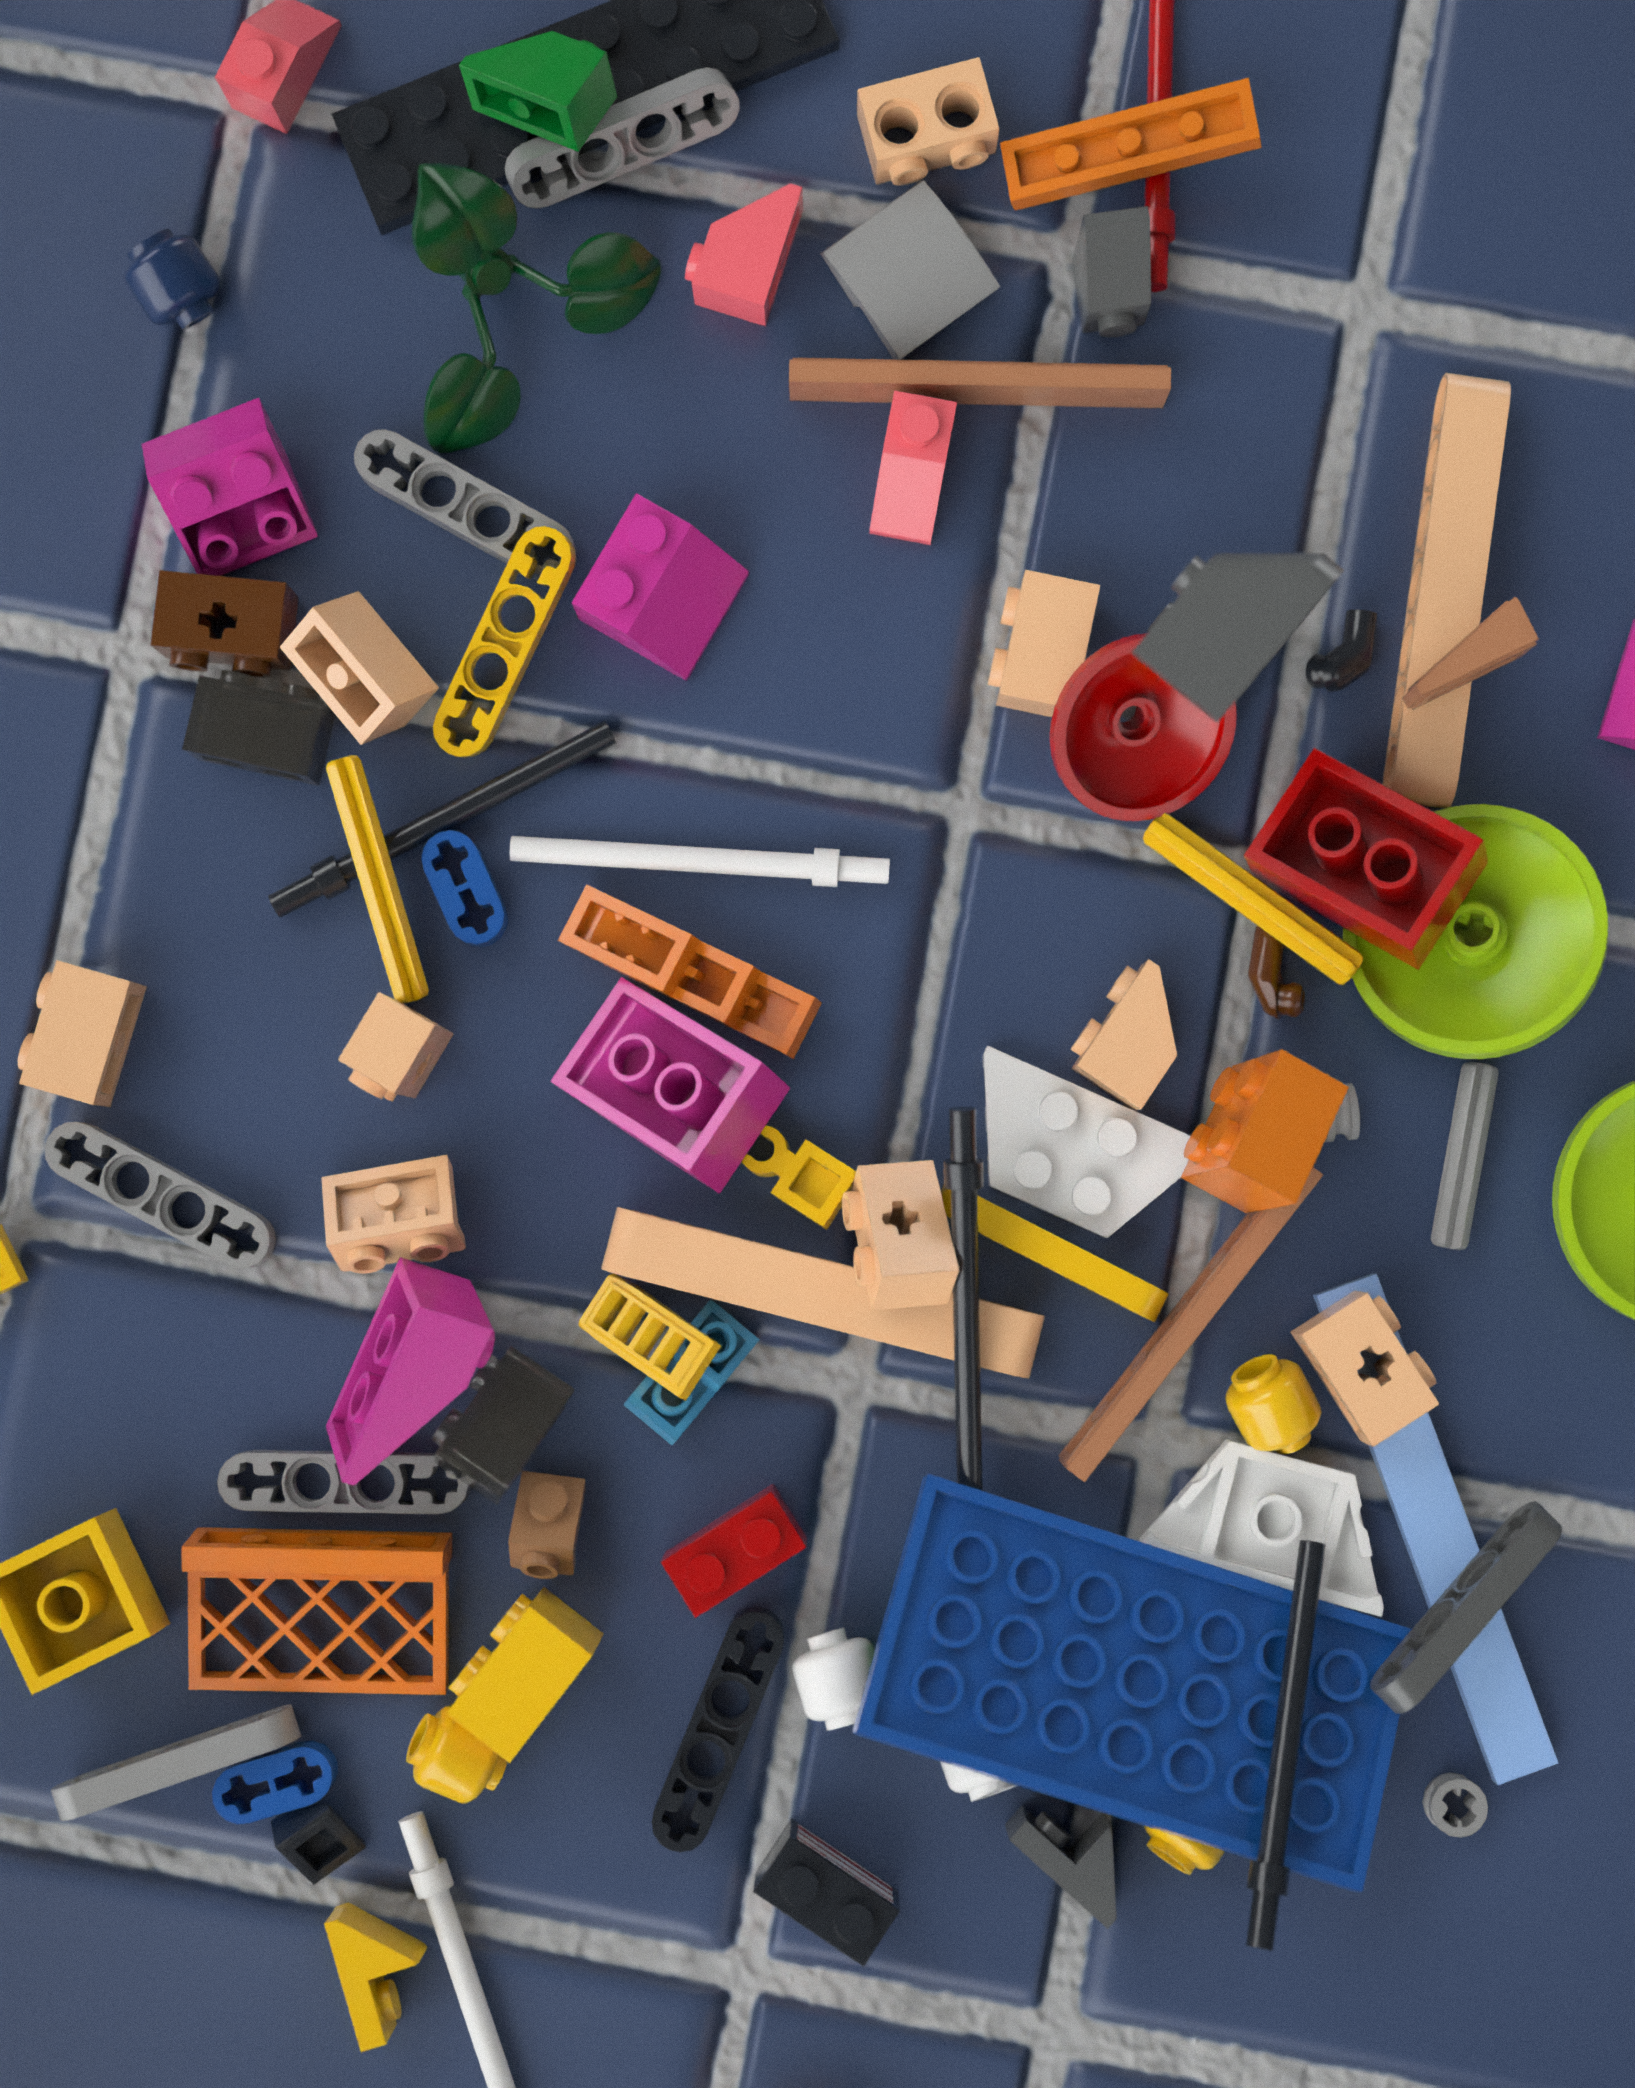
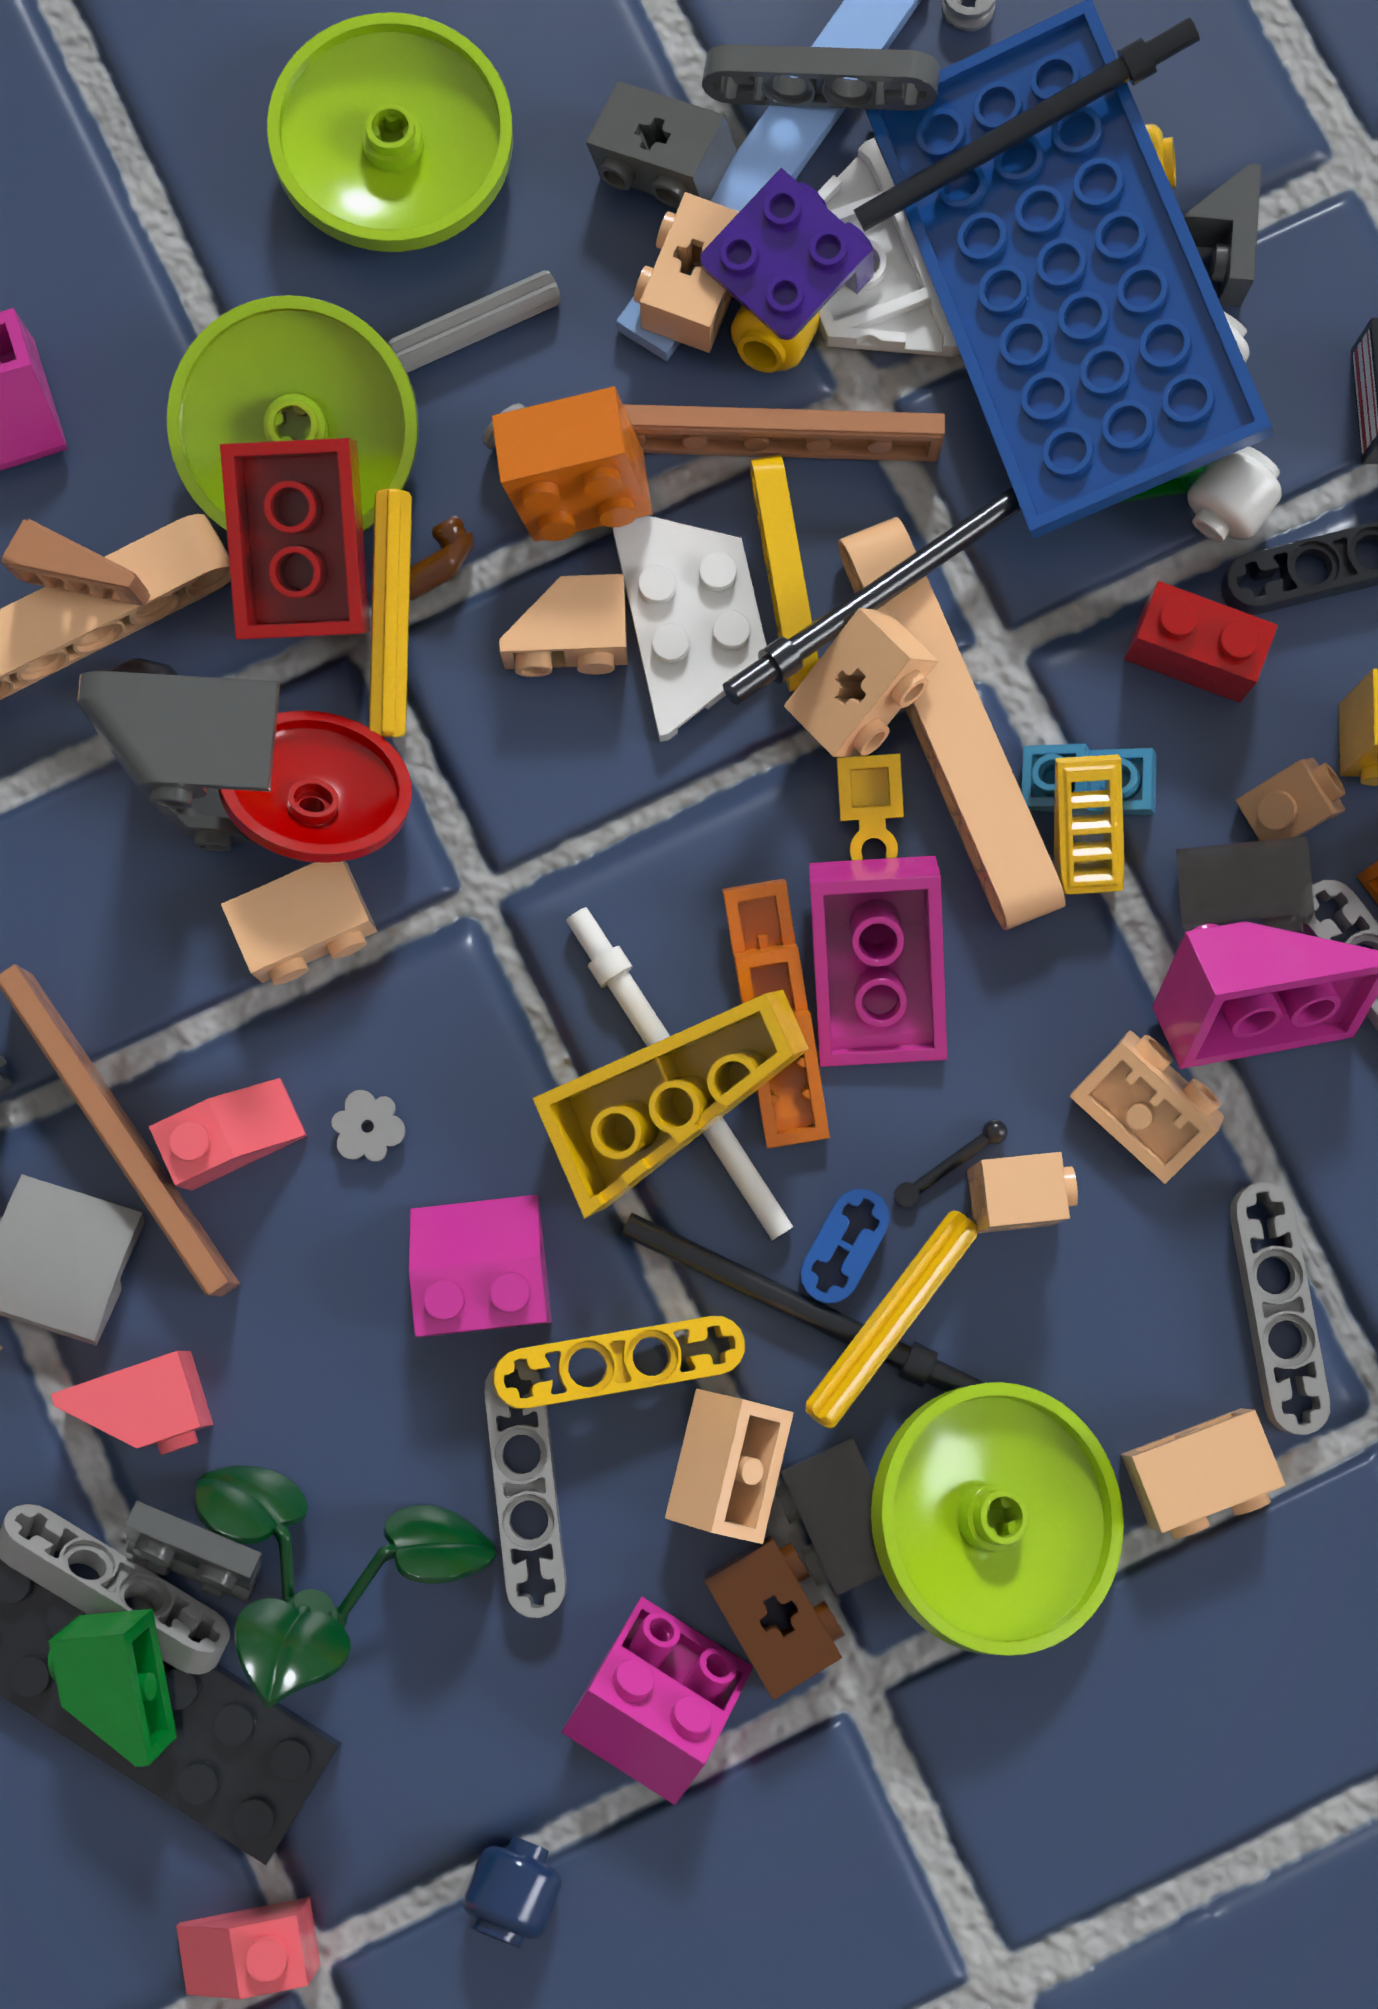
camera: 130 degrees left, 5 degrees down
none -> dark grey plate [124,1501,262,1603]
none -> light grey plant [331,1090,406,1162]
none -> yellow wedge [533,989,809,1219]
none -> dark grey brick [586,81,737,208]
none -> dark purple bracket [700,167,873,340]
none -> lime dish [871,1382,1124,1656]
none -> black hinge [894,1119,1008,1208]

